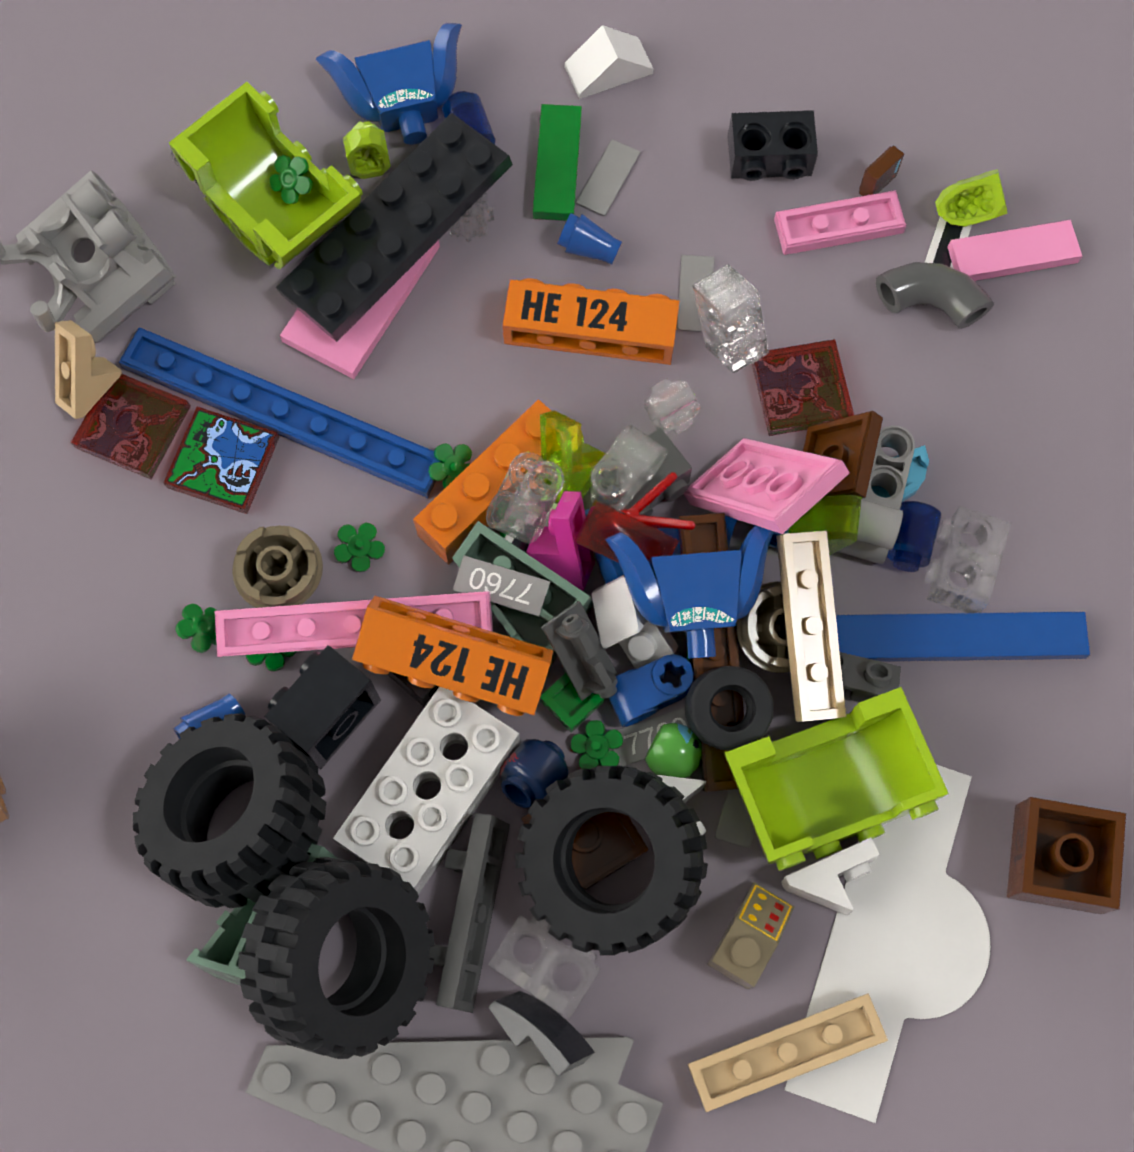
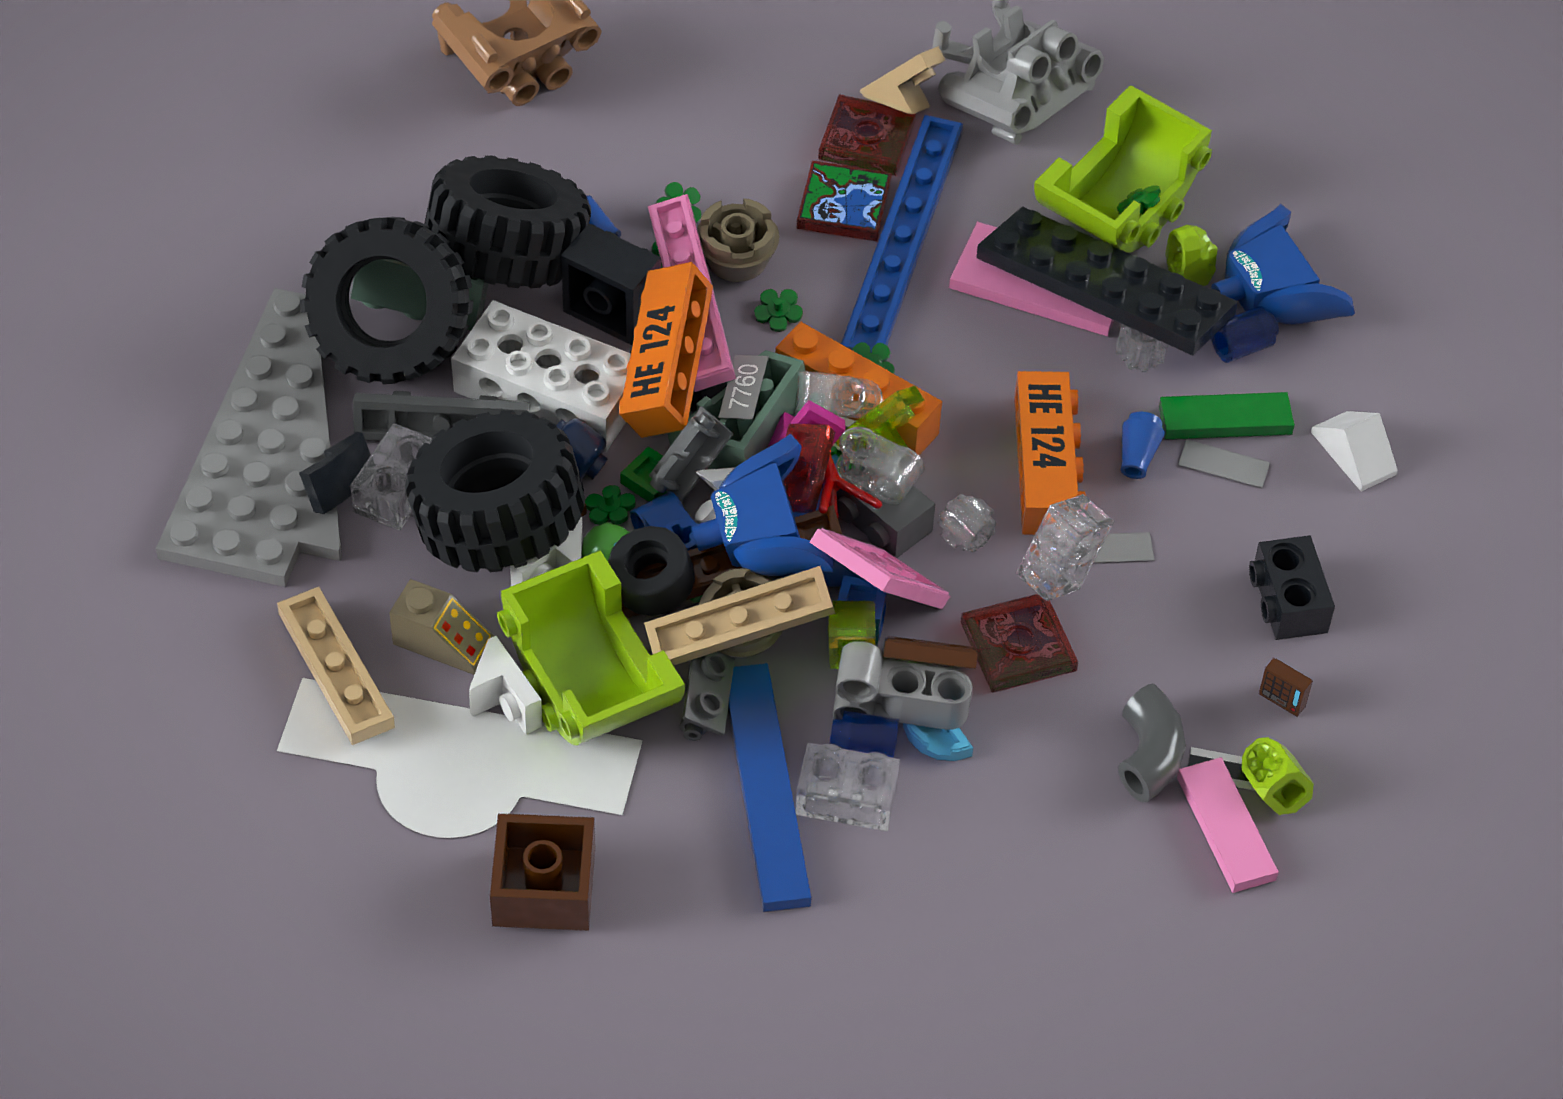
camera: 80 degrees right, 20 degrees down
bright pink tile [774,190,906,255] -> none

